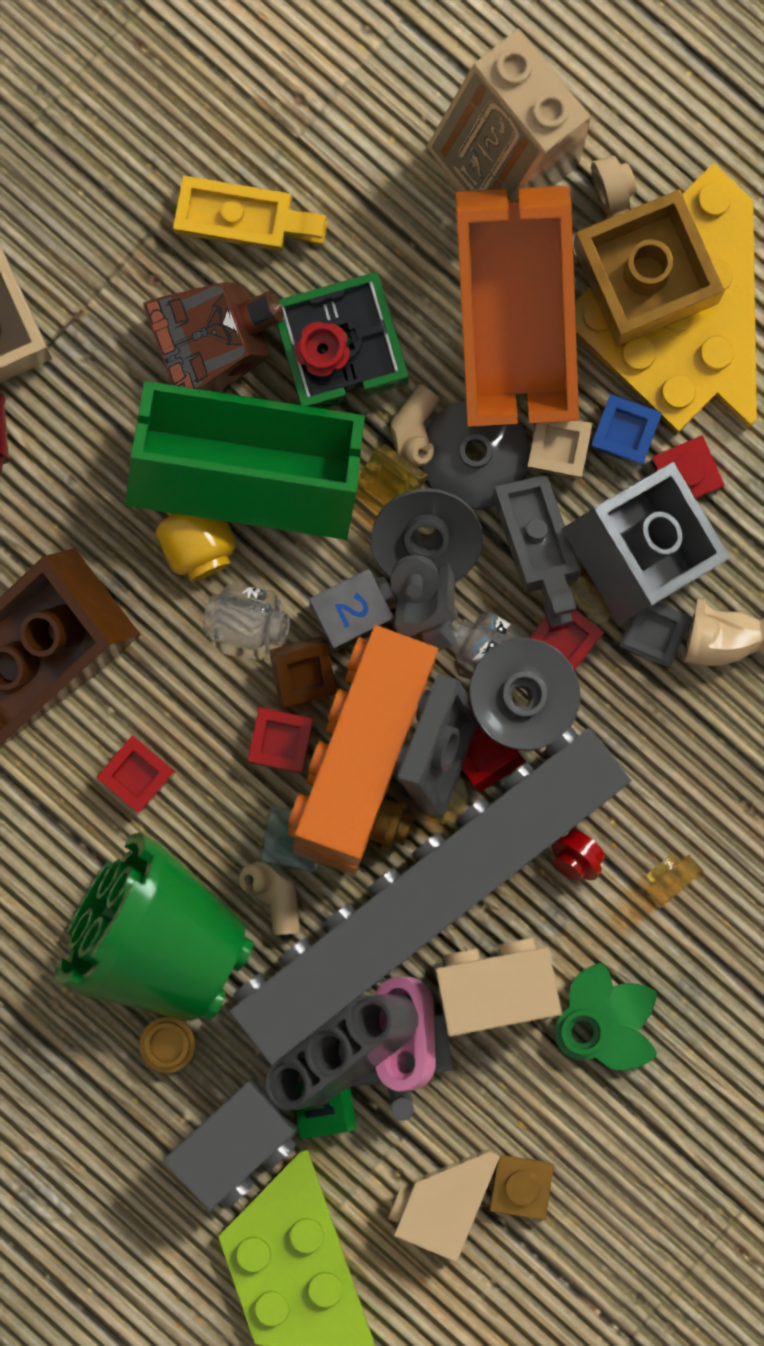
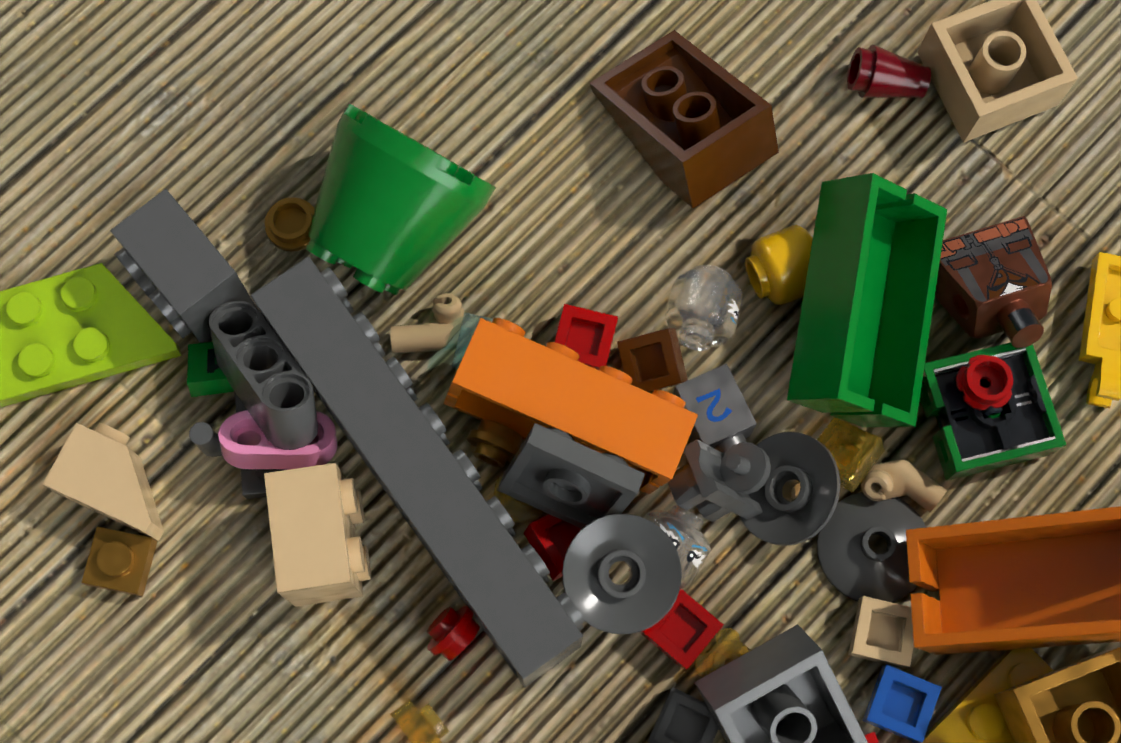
camera: 90 degrees right, 10 degrees down
red plate [96,735,176,814] -> none
dark grey plate [493,475,580,629] -> none
green plate [554,963,657,1070] -> none

